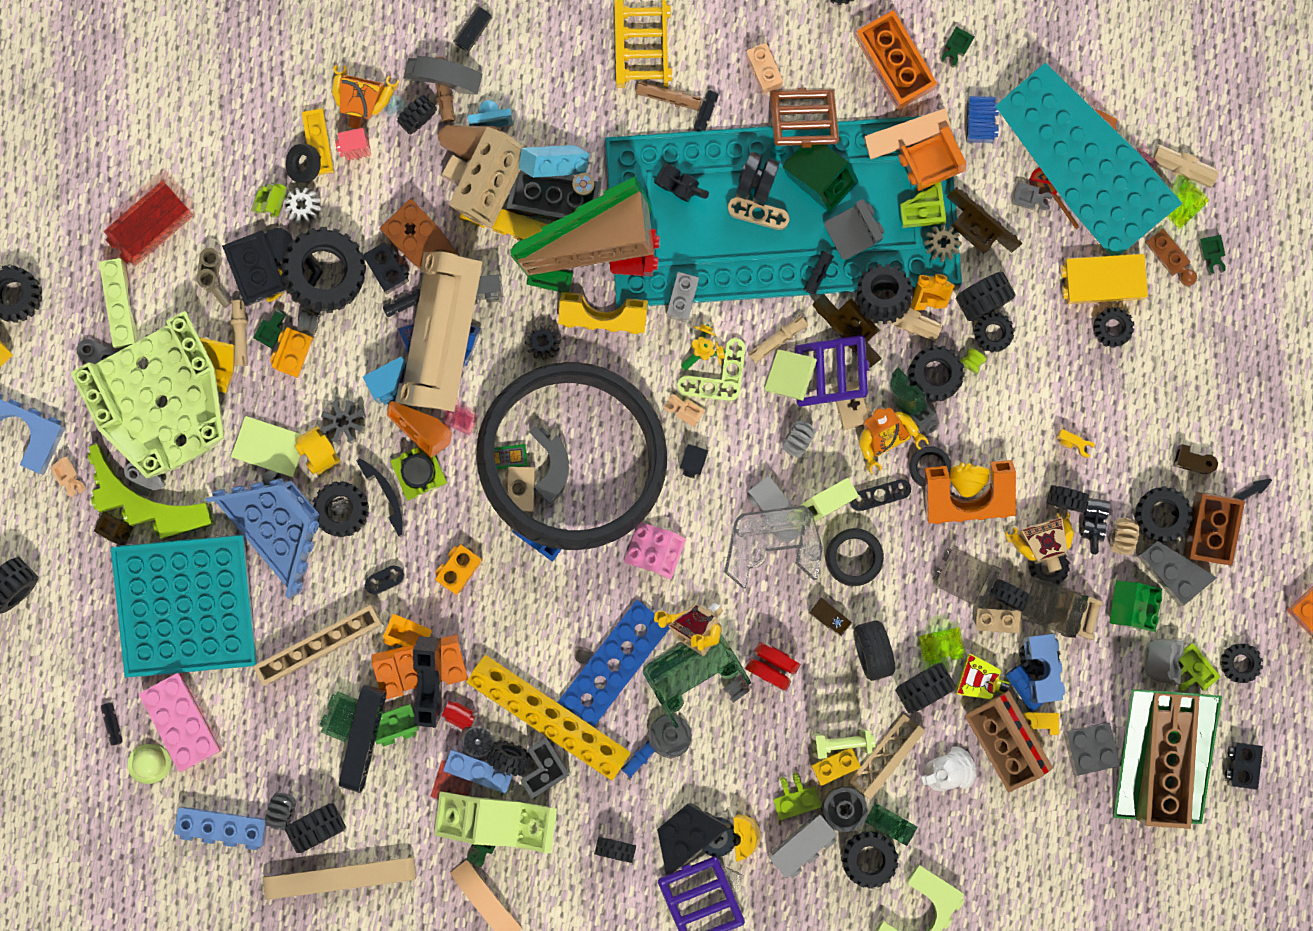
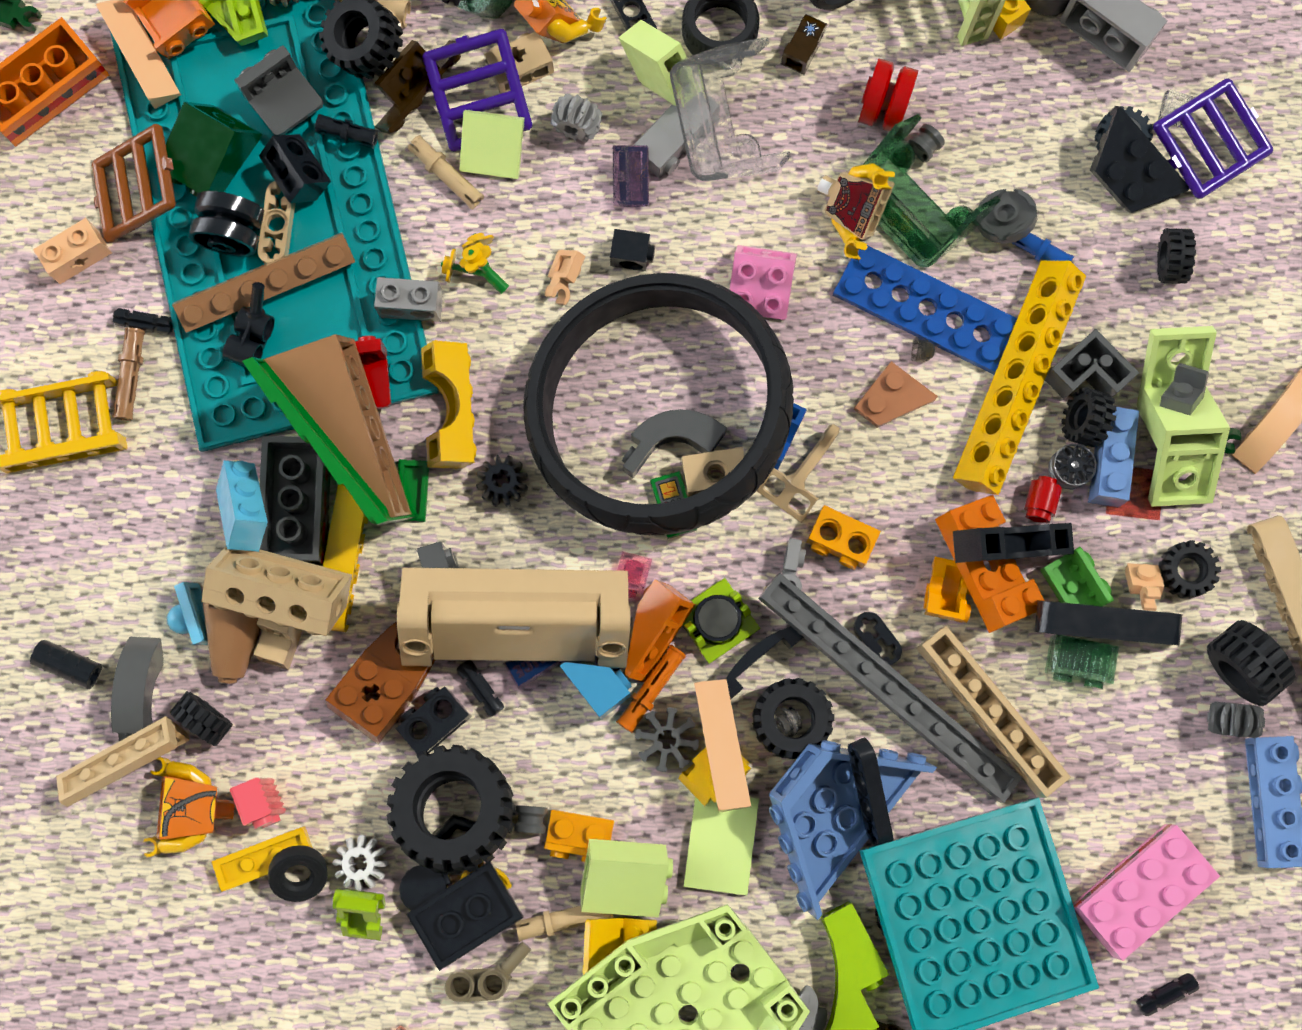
camera: 100 degrees left, 5 degrees down
yellowish green hat [127,744,171,784] -> none
dark green plate [253,309,286,349] -> none
dark grey hinge [262,471,281,485] -> none
clear light blue tile [384,95,407,117] -> none
medium nougat pin [435,57,455,123] -> none
tan tile [572,173,594,196] -> none
yellowish green beam [677,338,745,401] -> none
yellow cylinder [733,814,761,862] -> none
lime hinge [773,773,822,820] -> none
none -> tan fence [56,716,190,807]
none -> medium nougat plate [172,232,355,333]
none -> black brick [259,134,331,203]
none -> yellowish green brick [580,839,673,917]
none -> clear purple slope [612,145,649,207]
none -> orange pin [616,645,686,733]
none -> light nougat slope [694,679,751,813]
none -> tan piece [757,424,840,523]
none -> dark grey plate [758,573,1023,803]
none -> light grey plate [782,538,806,590]
none -> black beam [848,737,894,846]
none -> nougat wing [853,361,938,428]
none -> light nougat plate [1125,563,1164,611]
none -> black tyre [1158,540,1221,599]
none -> dark grey bracket [1160,363,1209,415]

